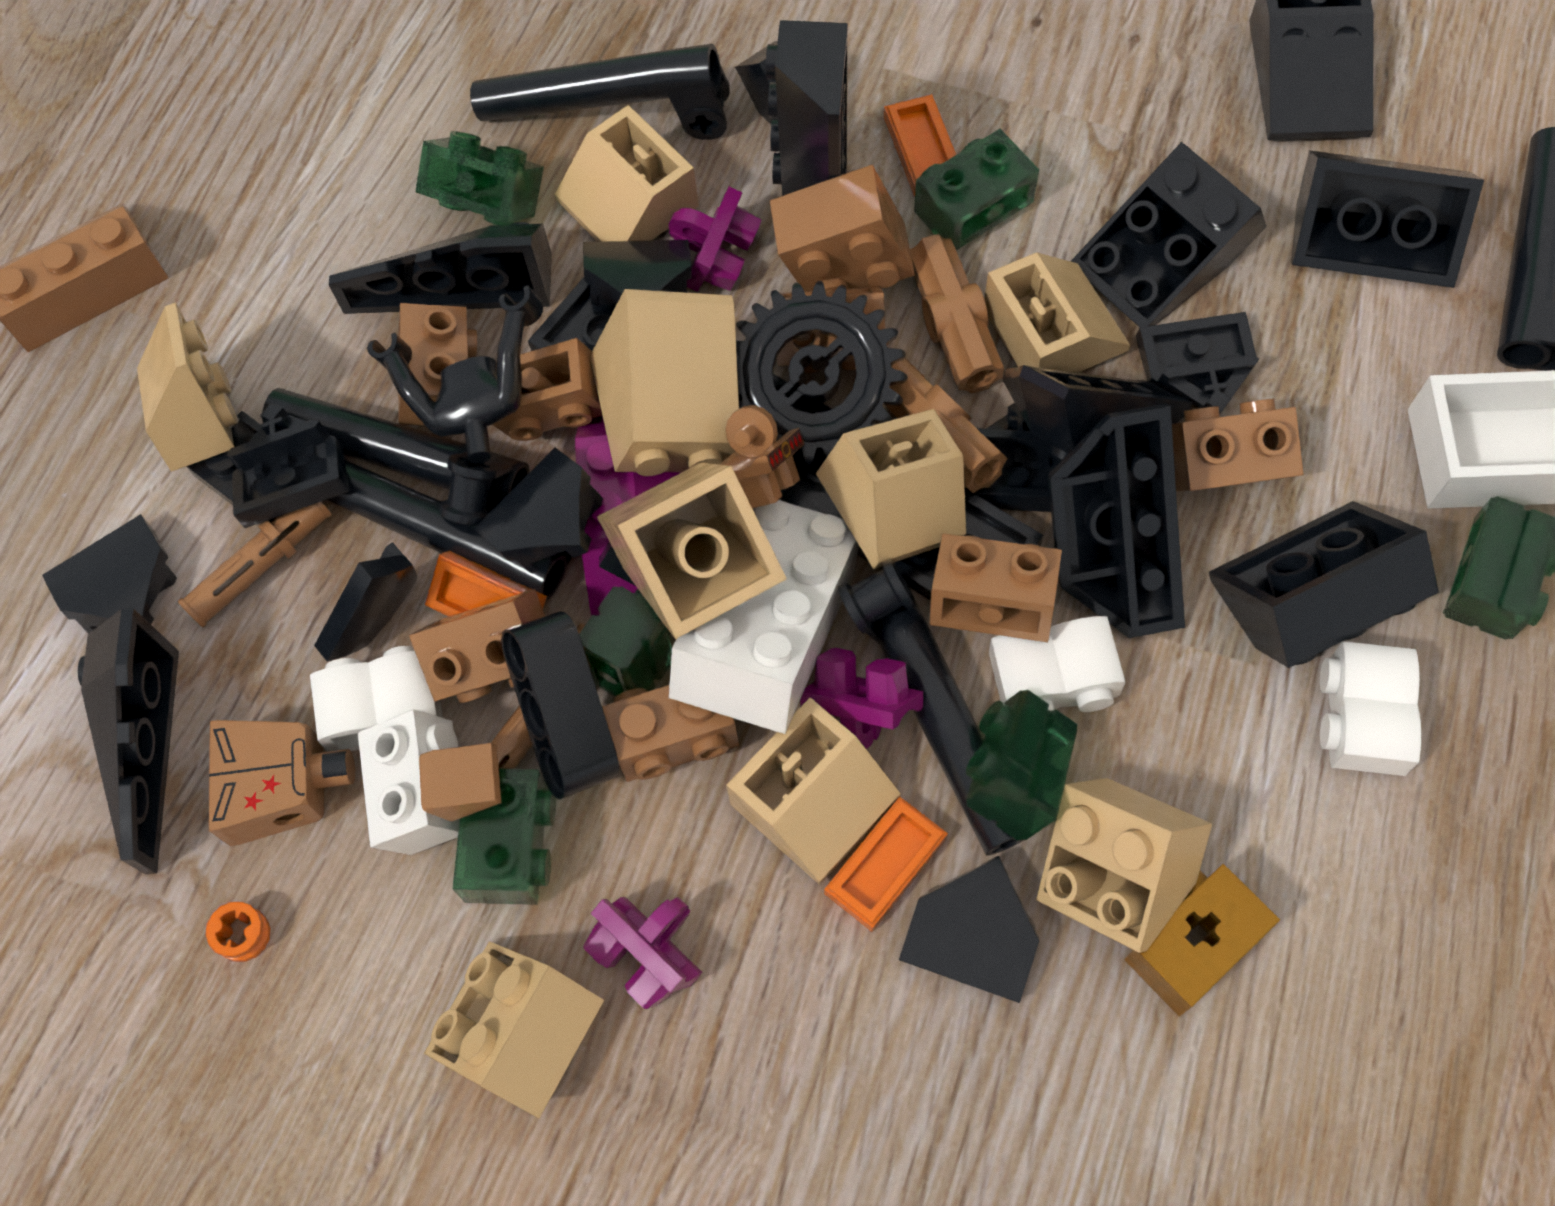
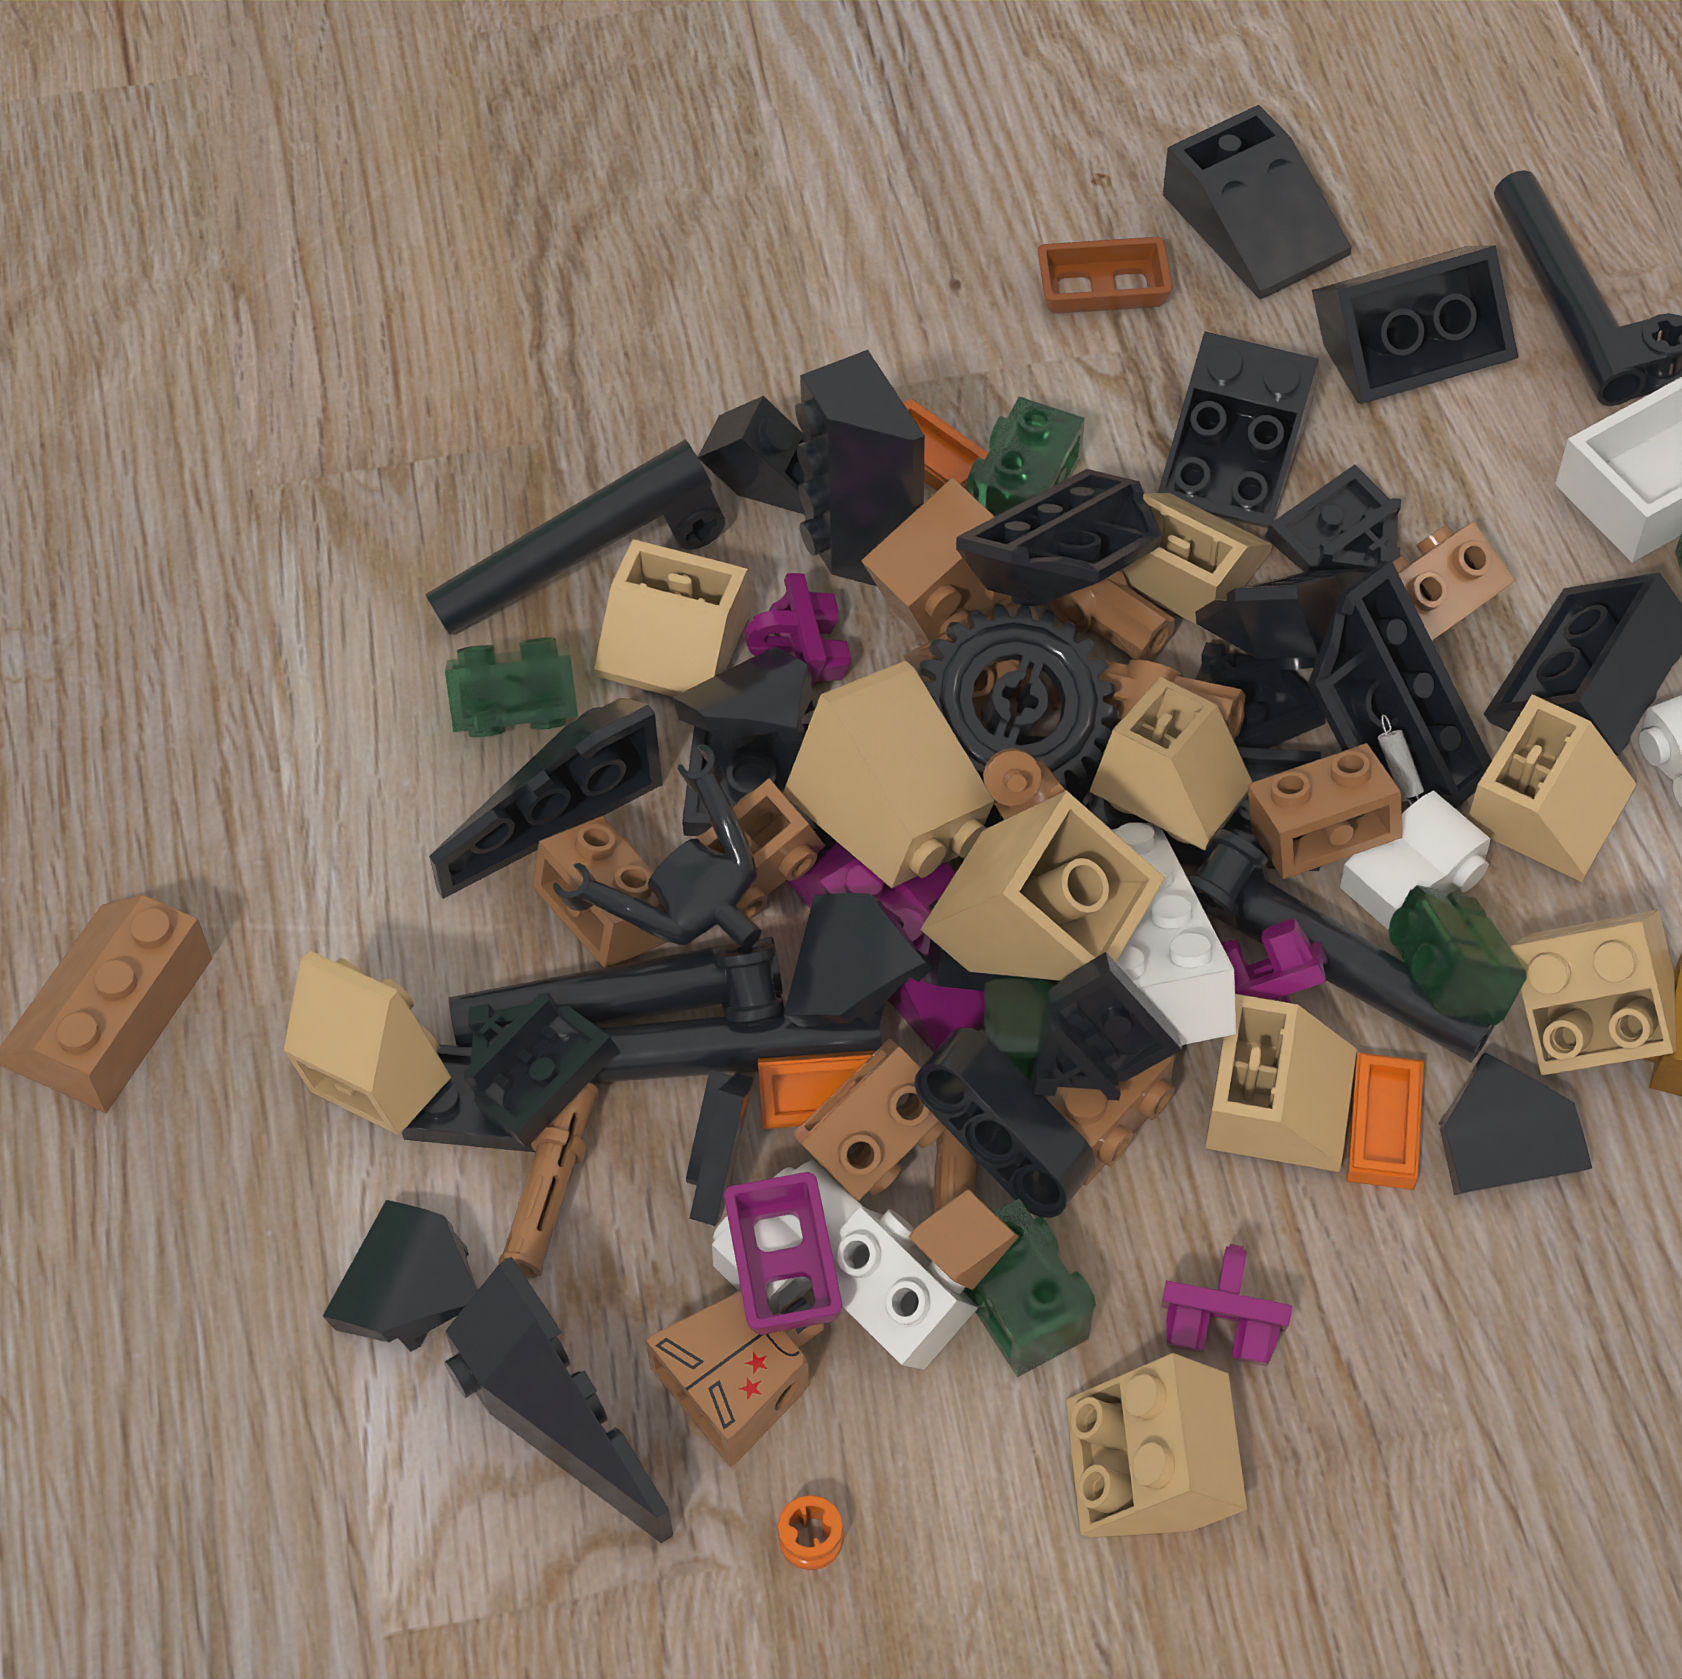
camera: 35 degrees left, 10 degrees down
none -> magenta piece [724,1172,842,1335]
none -> black wedge [956,469,1161,606]
none -> black slope [1032,952,1182,1101]
none -> dark orange piece [1038,237,1173,314]
none -> white piece [1378,715,1424,805]
none -> tan slope [1468,695,1637,882]

